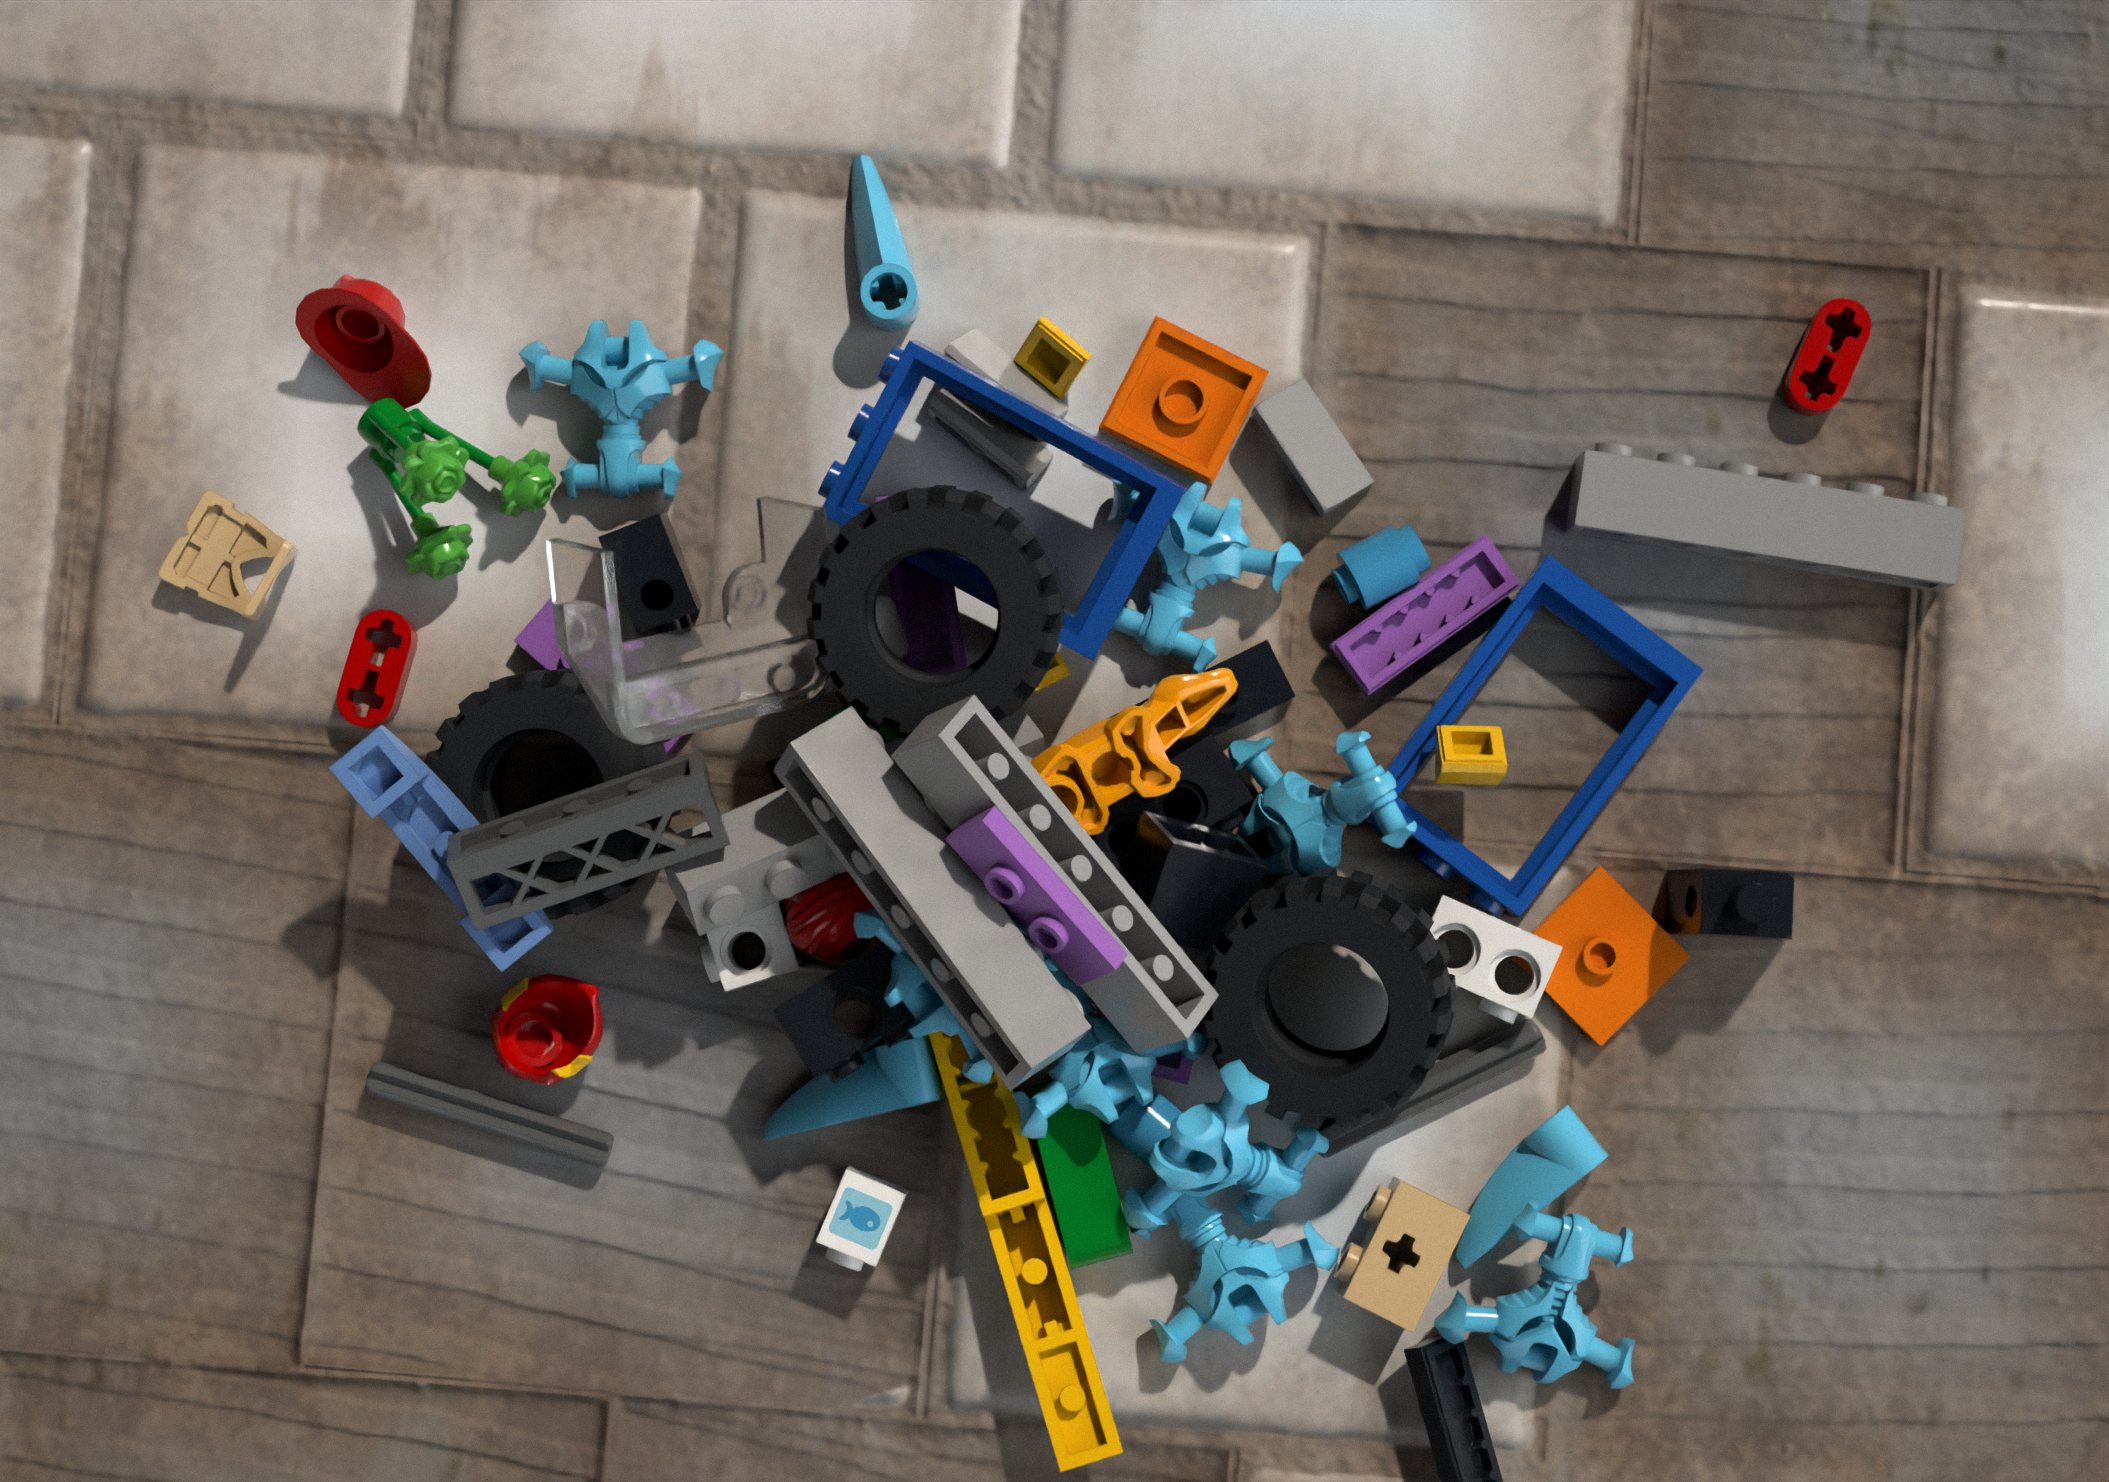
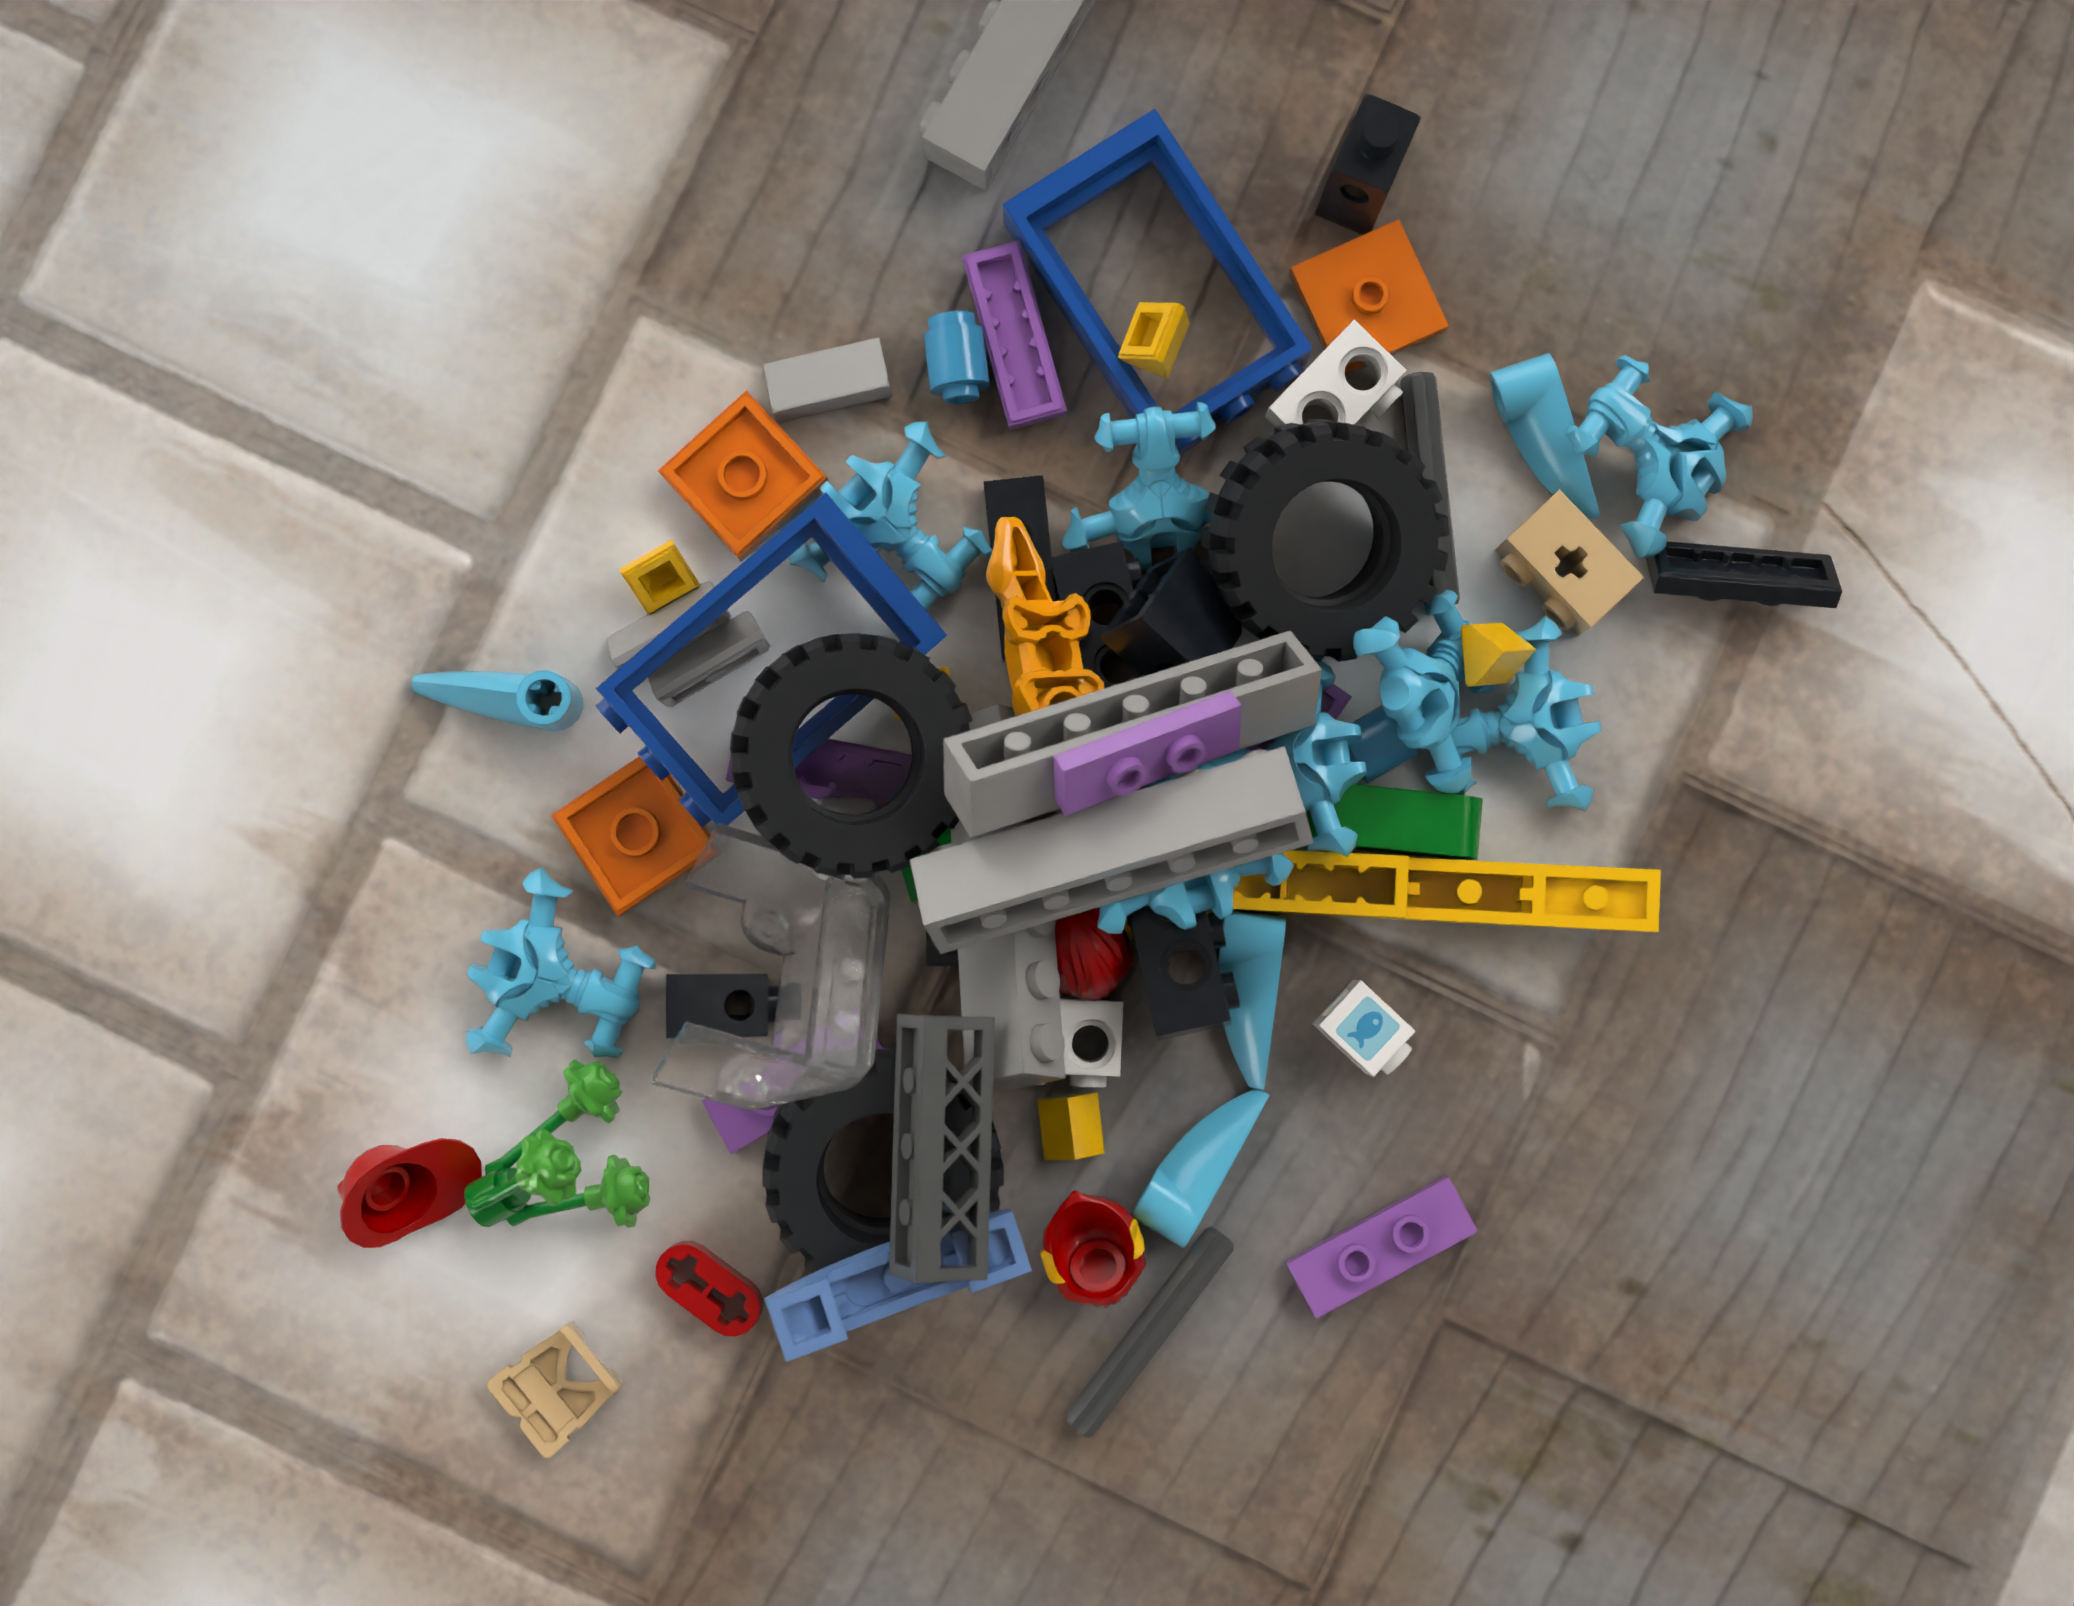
camera: 65 degrees left, 0 degrees up
none -> orange plate [551,756,722,917]
none -> yellow slope [1037,1092,1105,1160]
none -> medium azure piece [1131,1088,1270,1248]
none -> medium lavender plate [1285,1175,1478,1319]
none -> yellow slope [1461,622,1537,687]

